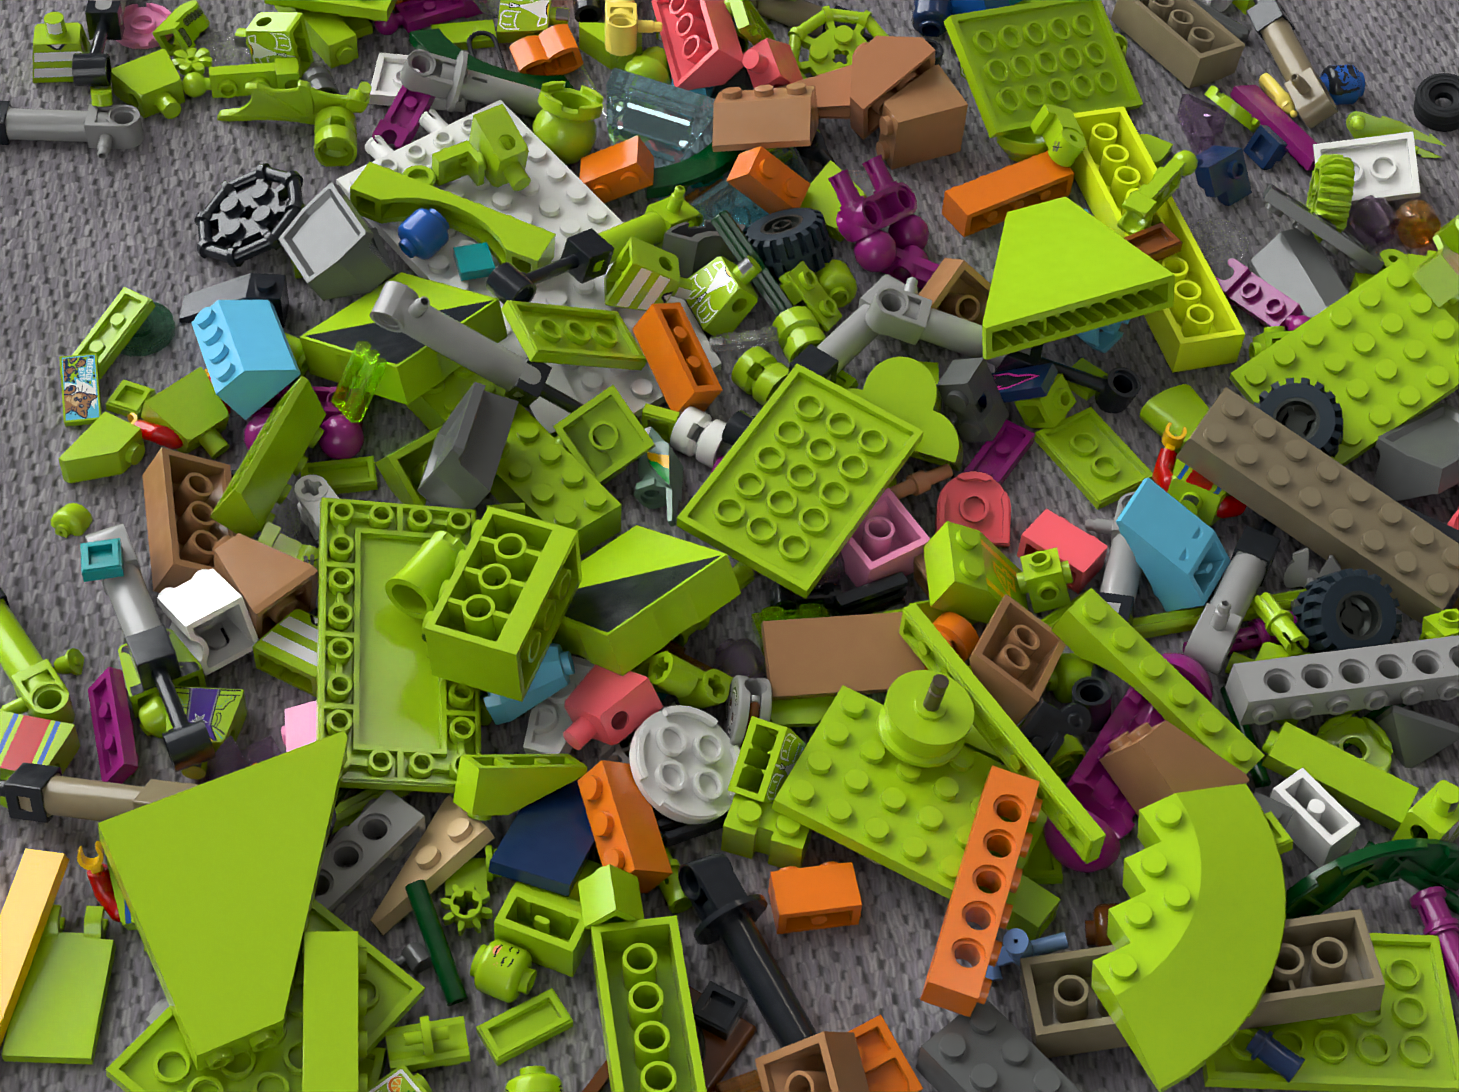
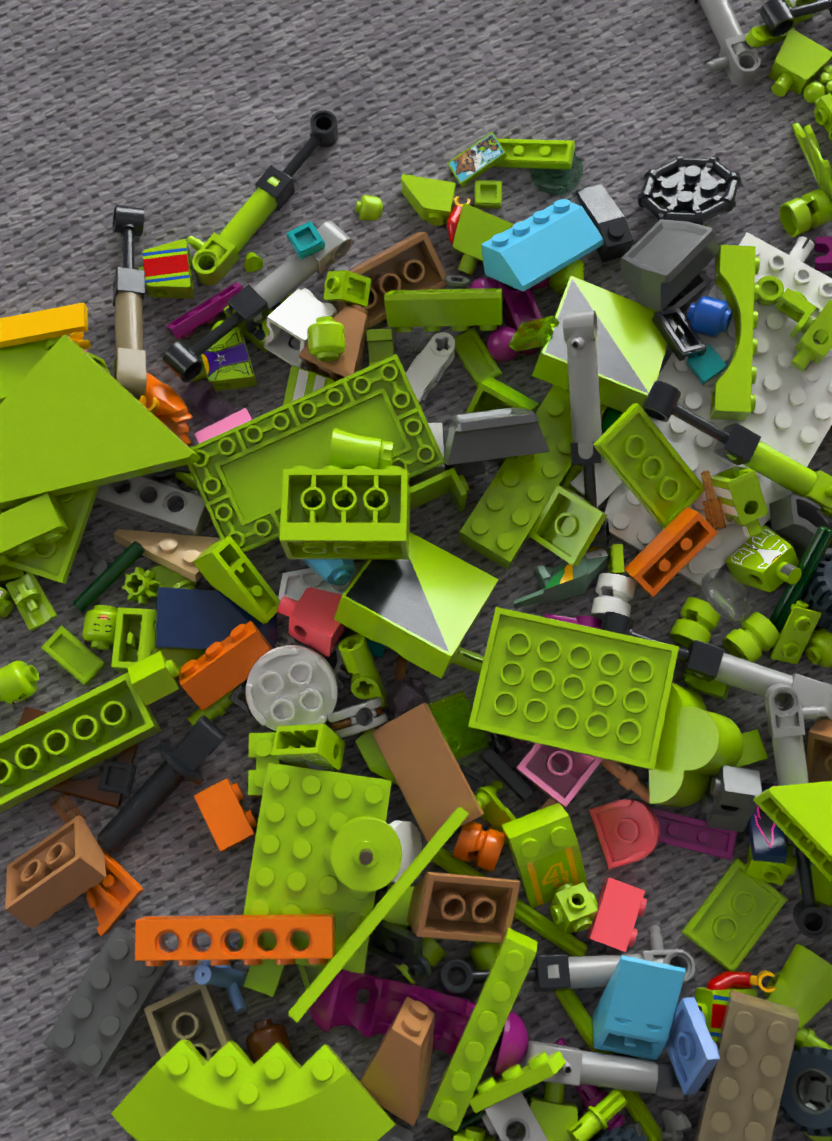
camera: 75 degrees right, 25 degrees up
none -> lime head [307,316,346,362]
none -> lime bracket [324,270,371,307]
none -> dark grey bush [444,275,470,289]
none -> lime plate [469,1050,566,1113]
none -> black tile [652,307,707,361]
none -> medium blue plate [665,997,720,1095]
none -> clear orange axle [701,470,726,531]

